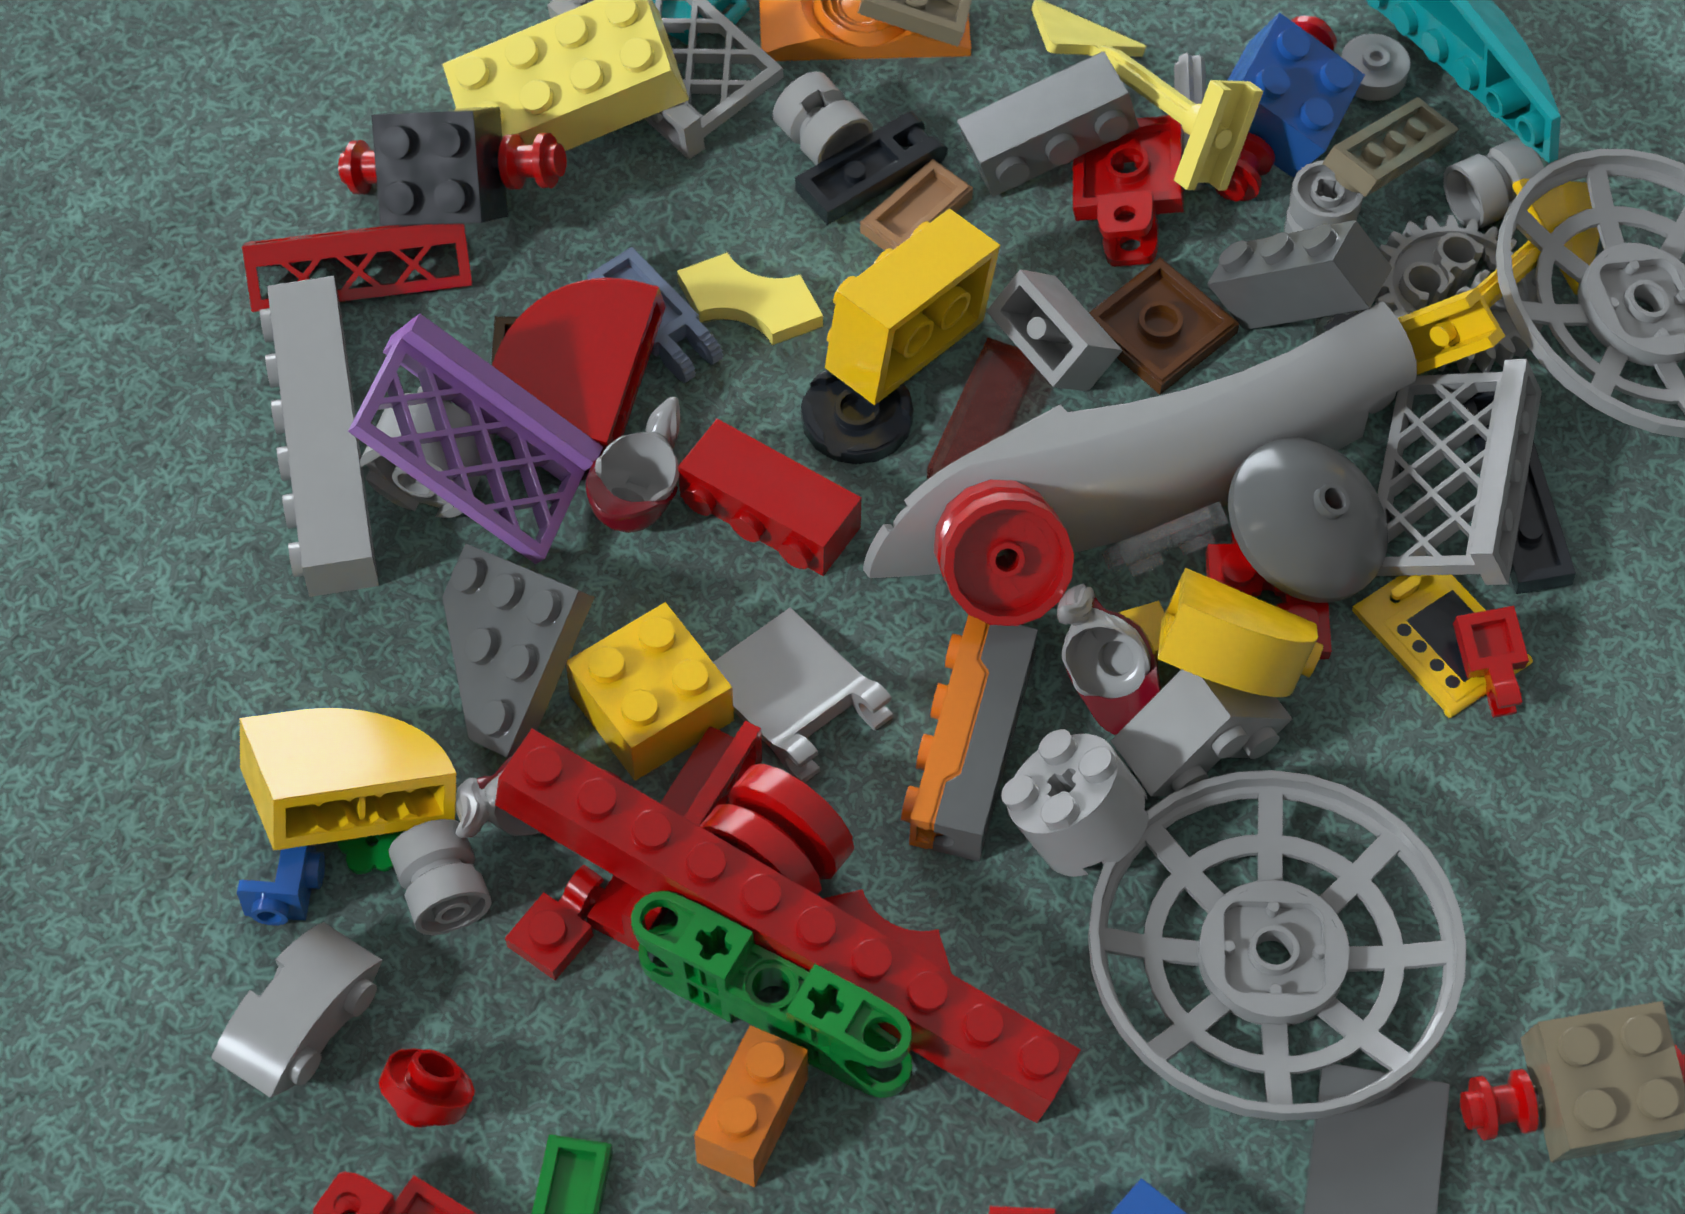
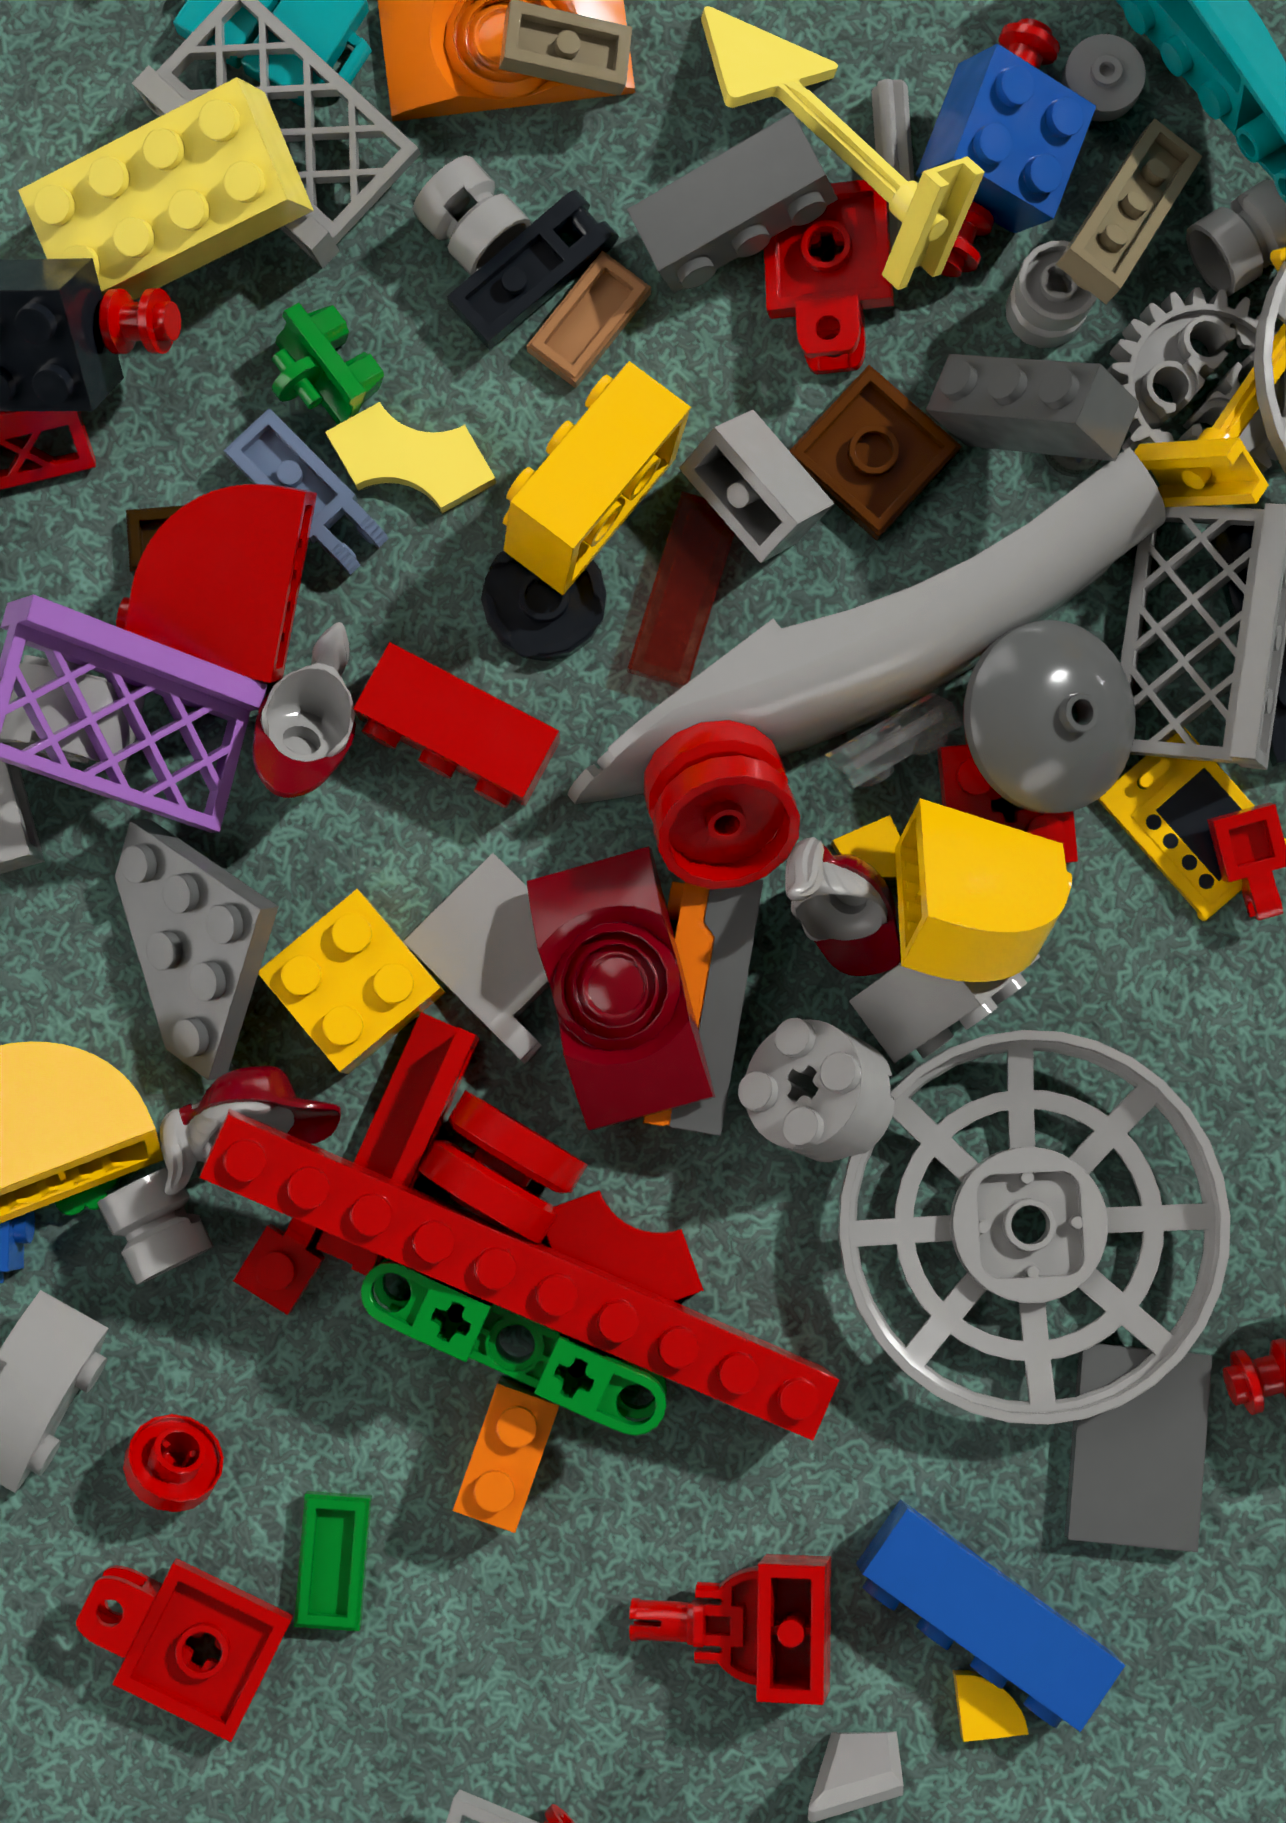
camera: 10 degrees left, 25 degrees up
none -> green hips [272,303,384,425]
none -> dark red slope [527,846,715,1131]

